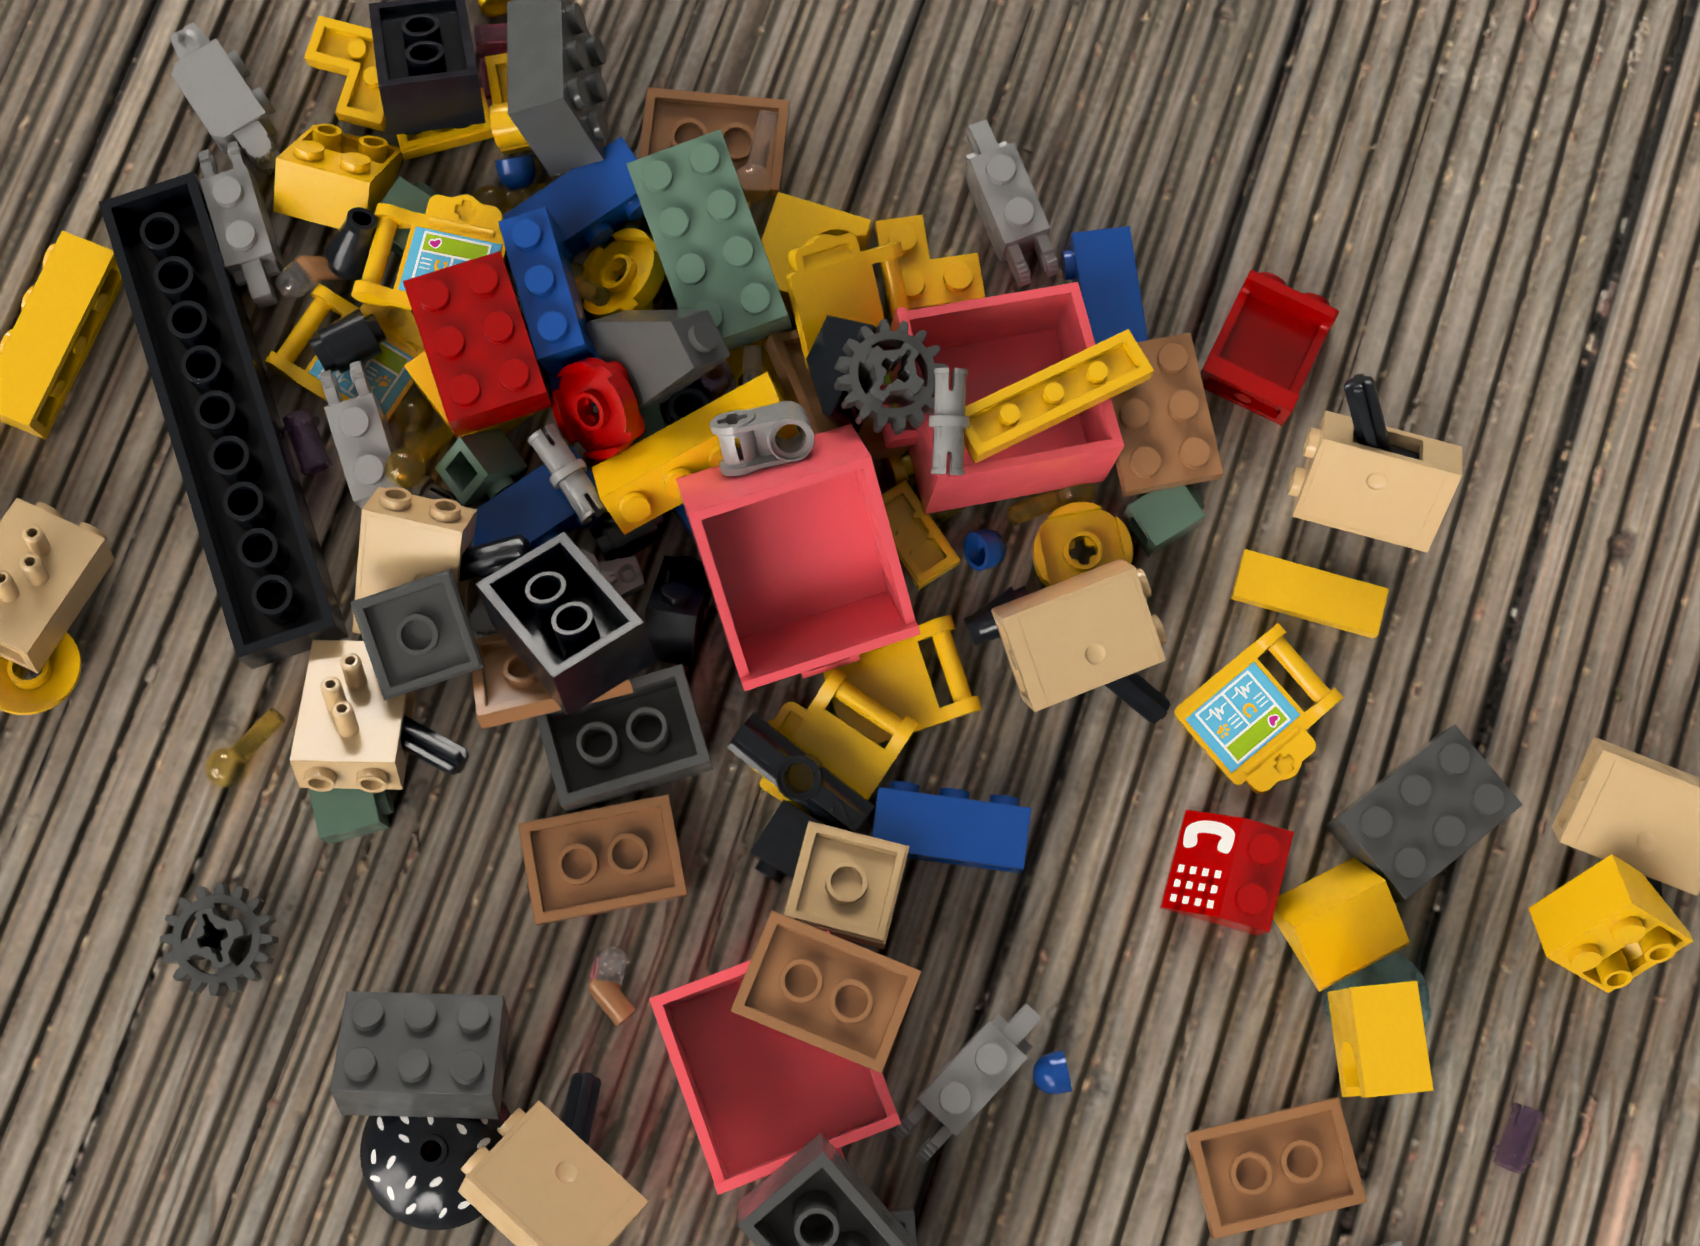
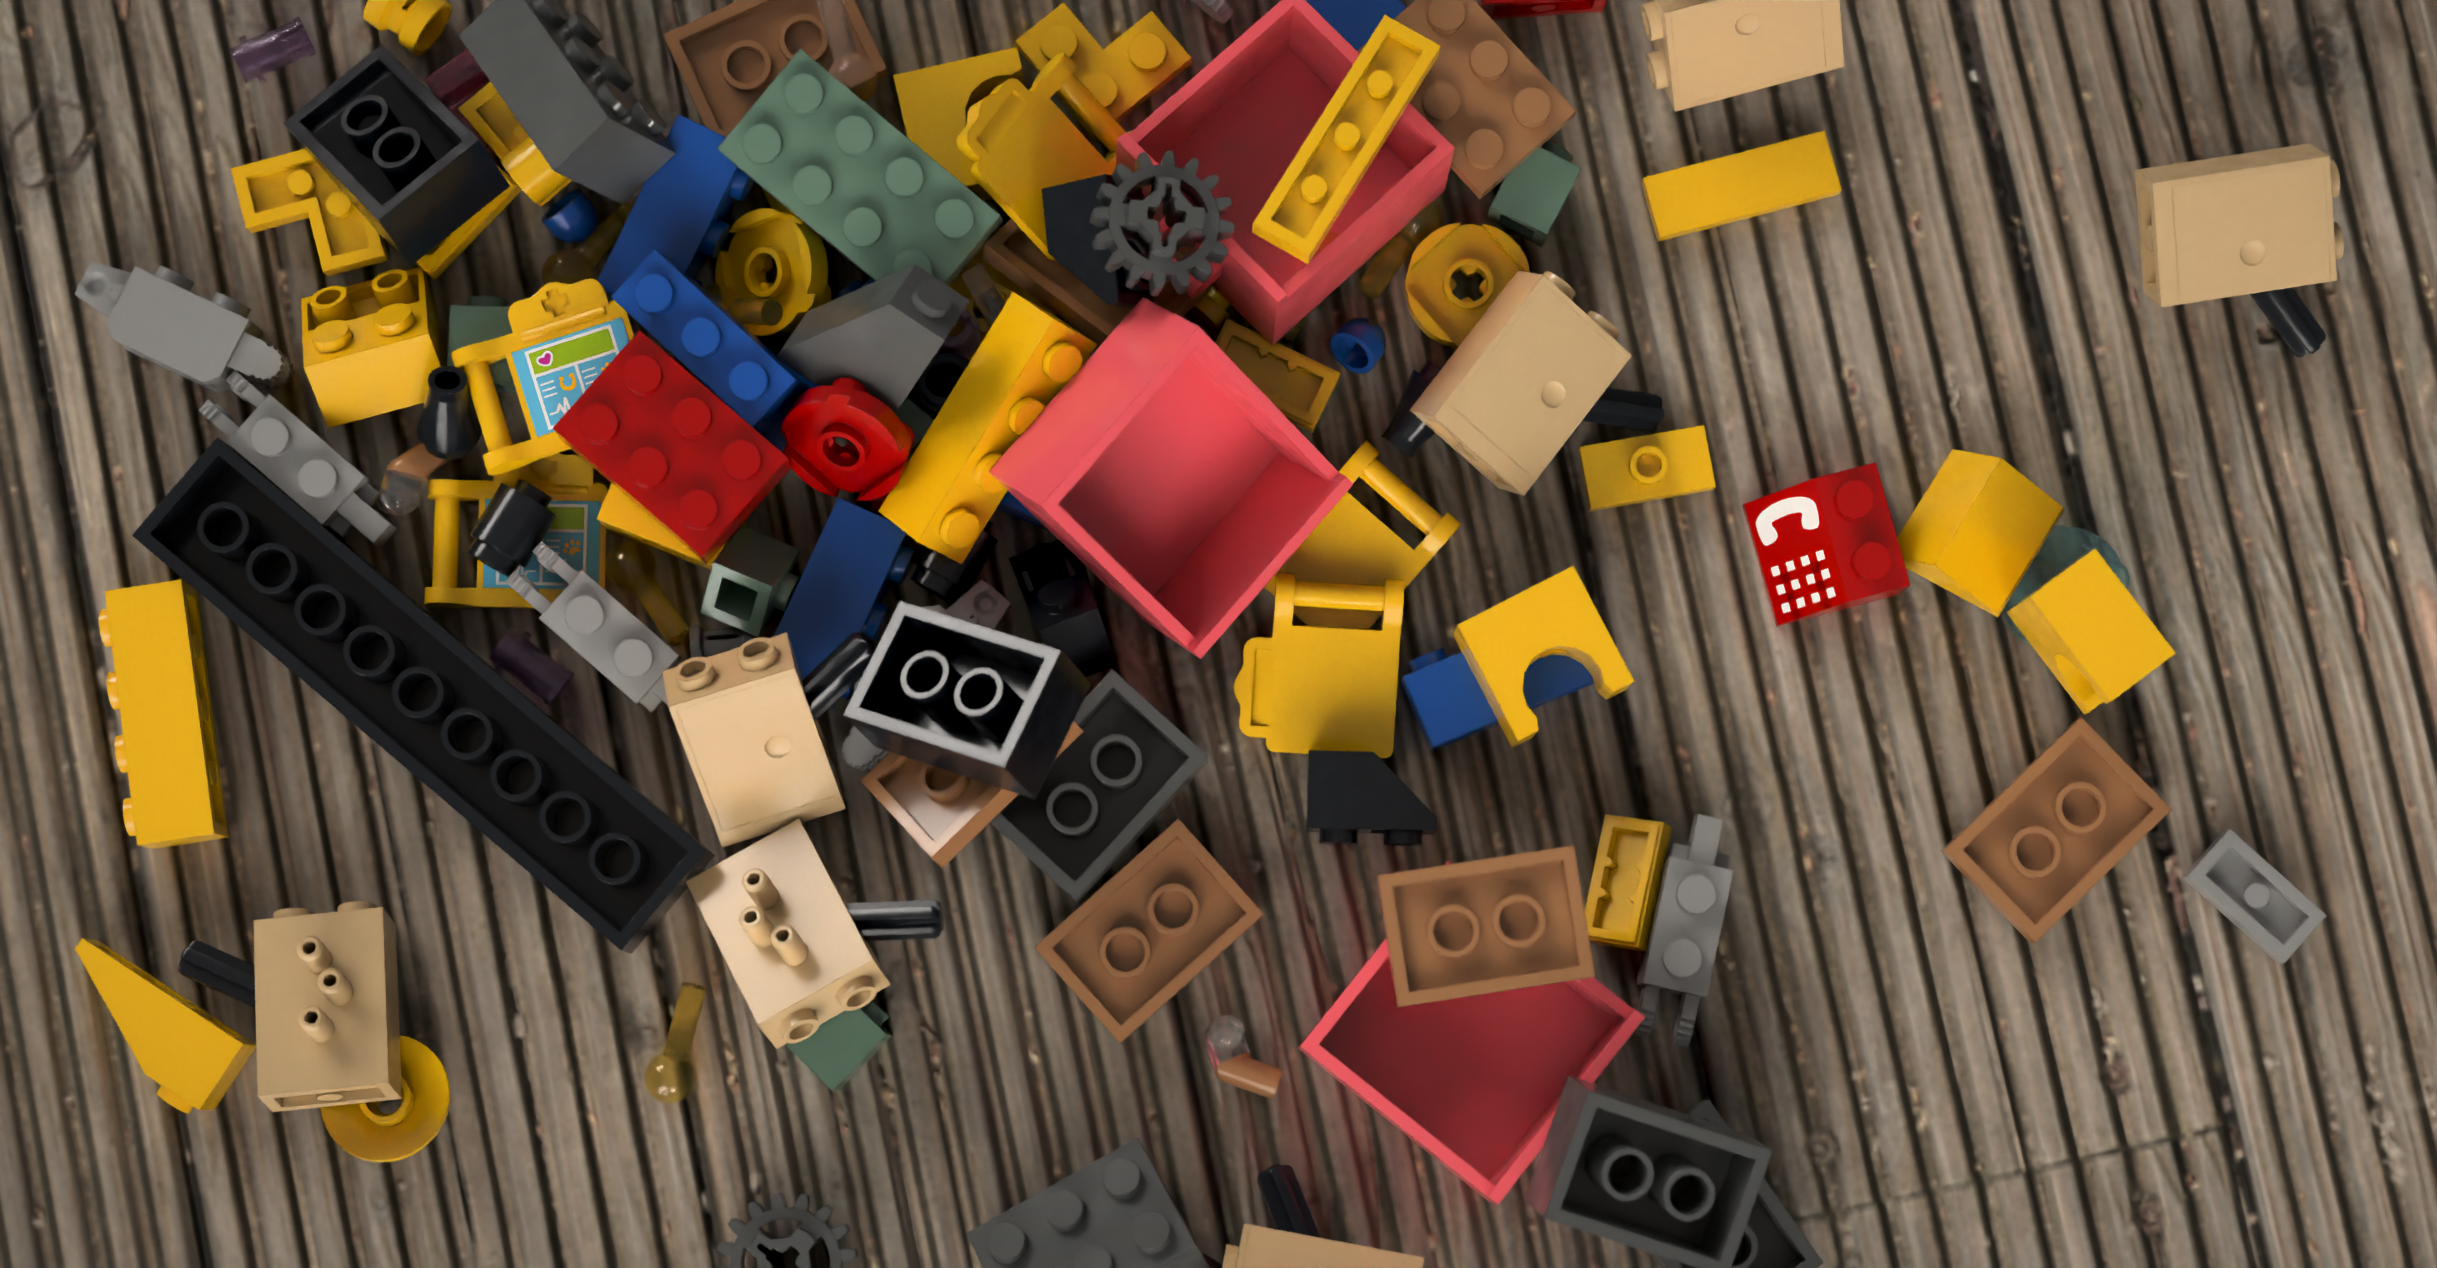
camera: 30 degrees left, 5 degrees up
dark grey tile [350,569,485,701] -> none
clear yellow bar [385,424,453,488] -> none
light grey pin [527,423,607,525] -> none
light grey piece [709,401,814,476] -> none
black piece [726,712,875,832] -> none
tan tile [784,821,910,949] -> none
light grey pin [929,368,970,475] -> none
blue hinge [1033,1050,1072,1094] -> none
piece [1174,622,1344,794] -> none
dark grey brick [1325,724,1523,903] -> none
clear purple pin [1491,1103,1546,1175] -> none
yellow slope [1528,854,1693,993] -> none
none -> yellow piece [1453,565,1634,748]
none -> yellow plate [1578,425,1716,512]
none -> yellow plate [1585,814,1672,952]

